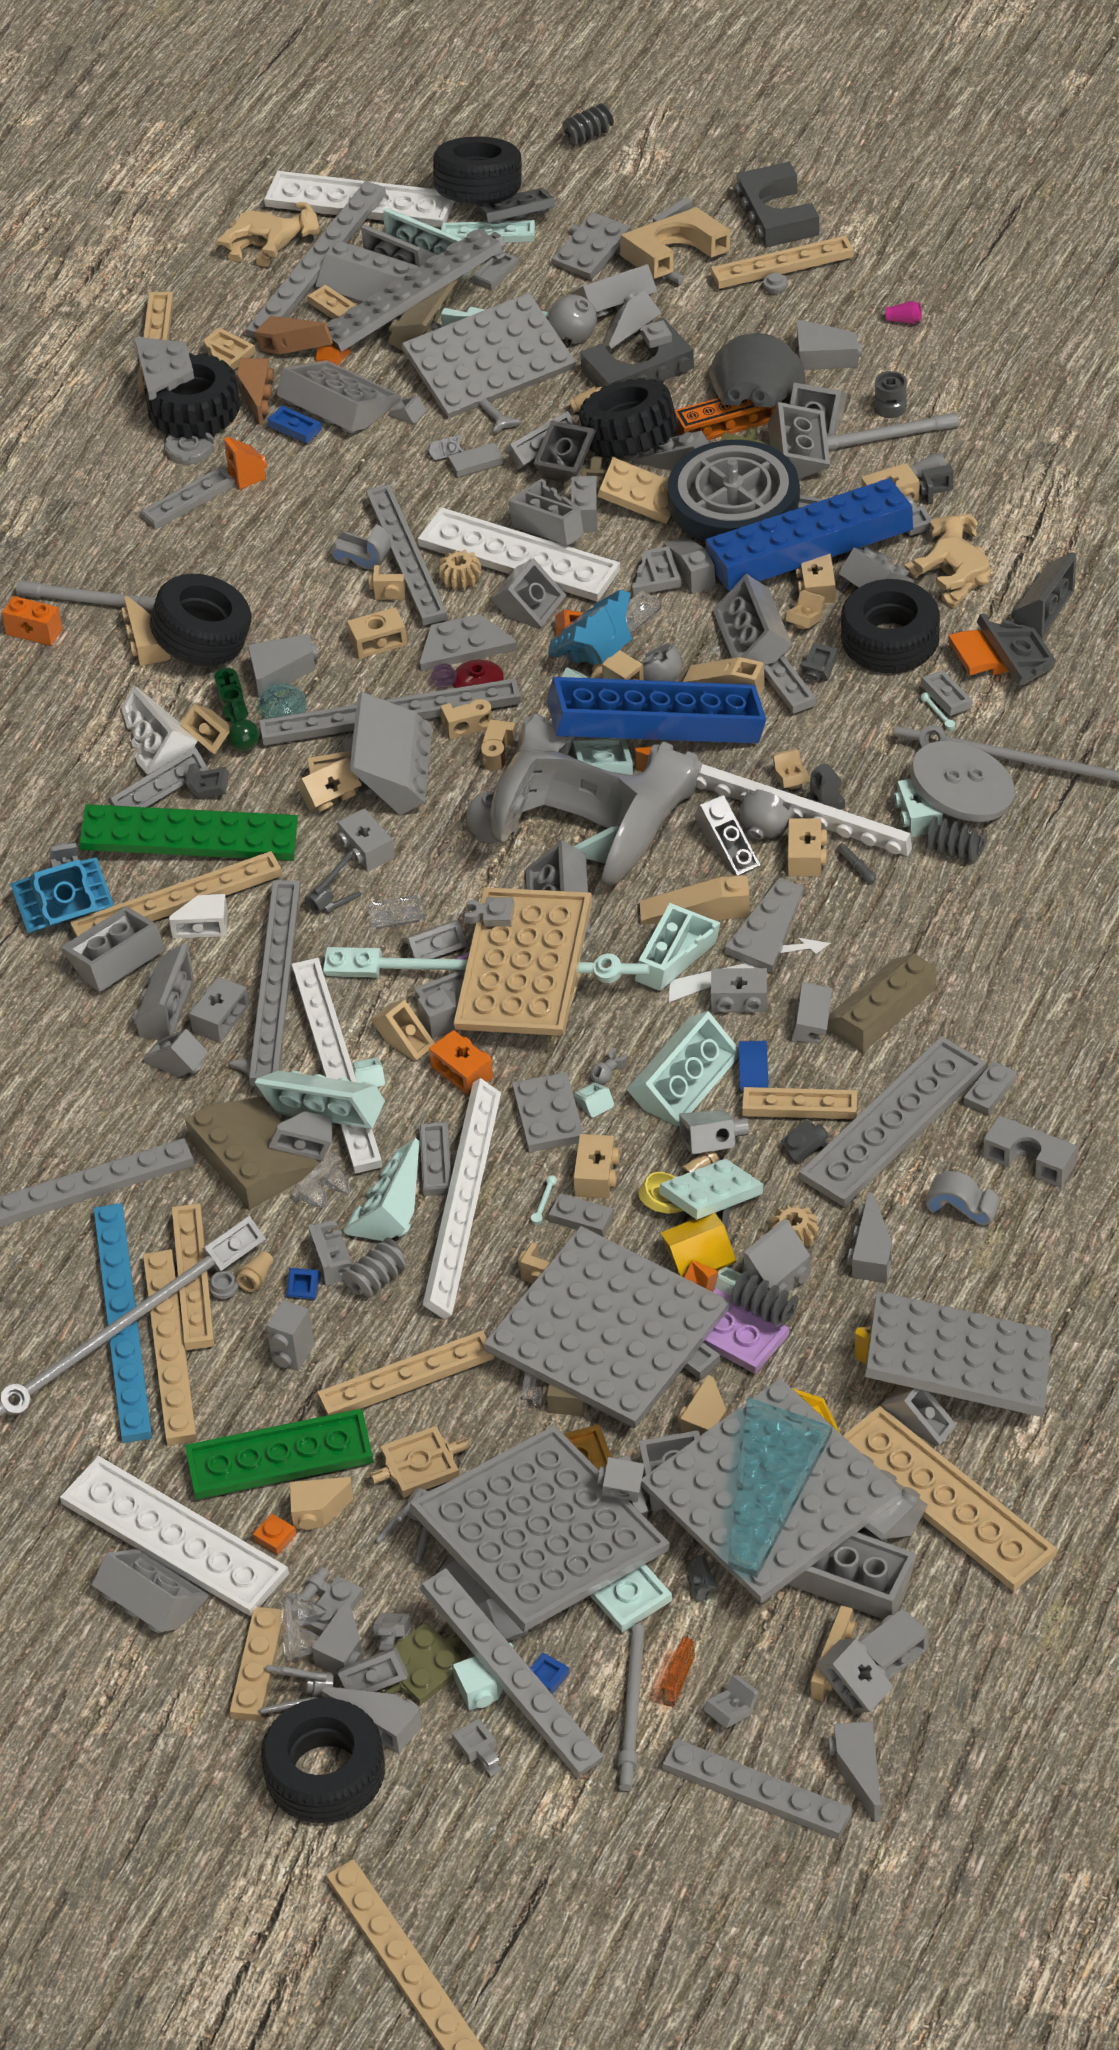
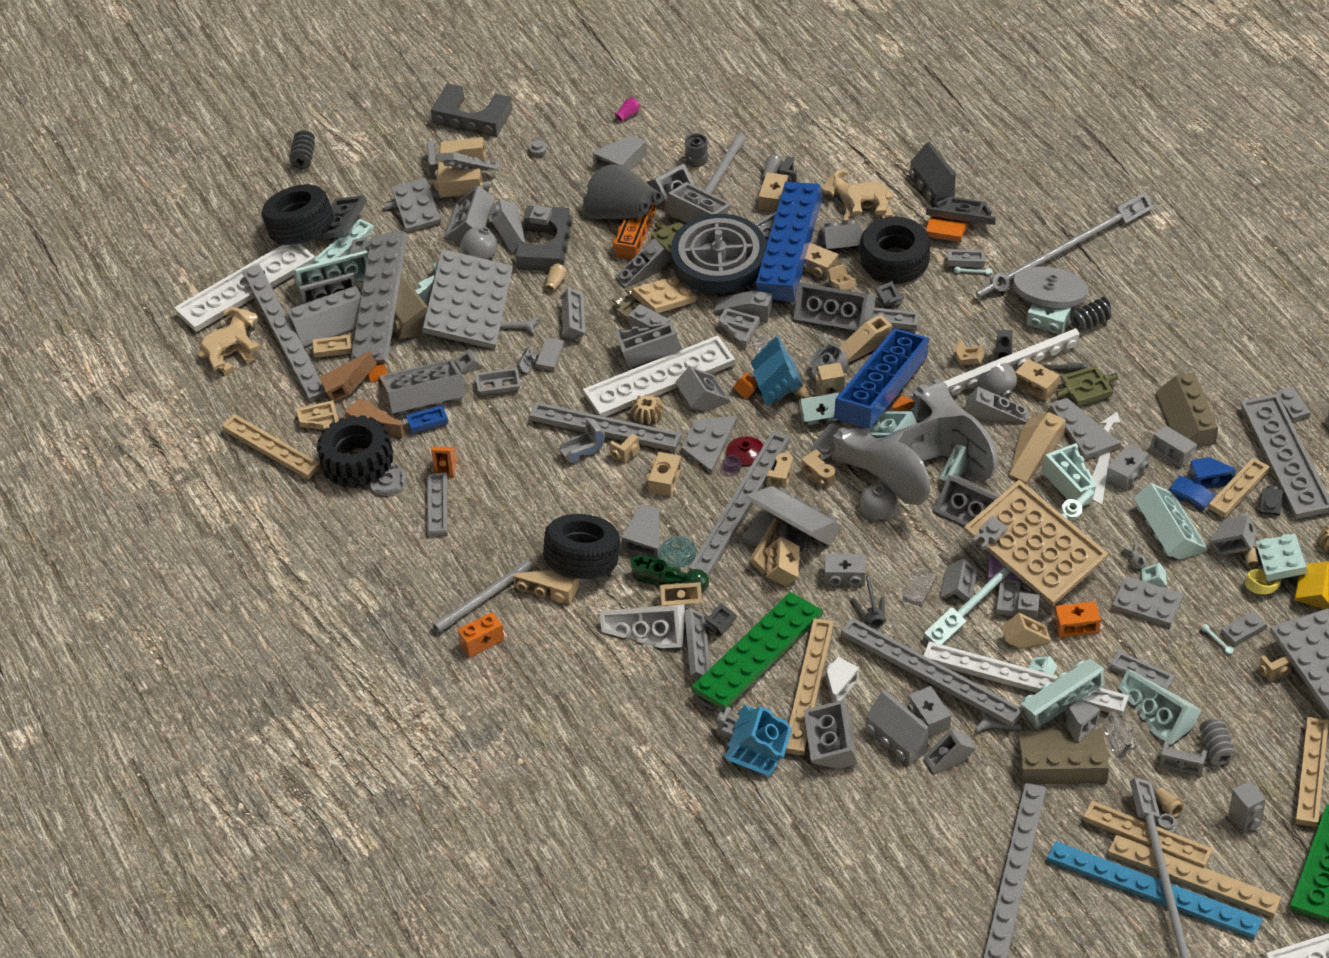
camera: 55 degrees left, 0 degrees up
light grey wing [135,337,194,400] -> none
blue slope [286,1268,321,1300] -> none
white plate [423,1078,501,1320] -> none
flat silver slope [534,420,596,482] -> none
tan brick [574,1134,620,1198] -> none
black tyre [579,378,677,458] -> none
tan plate [711,236,854,289] -> none
none -> light grey wing [437,152,499,171]
none -> light grey piece [475,368,520,396]
none -> olive plate [1056,365,1118,407]
none -> blue slope [1189,457,1236,489]

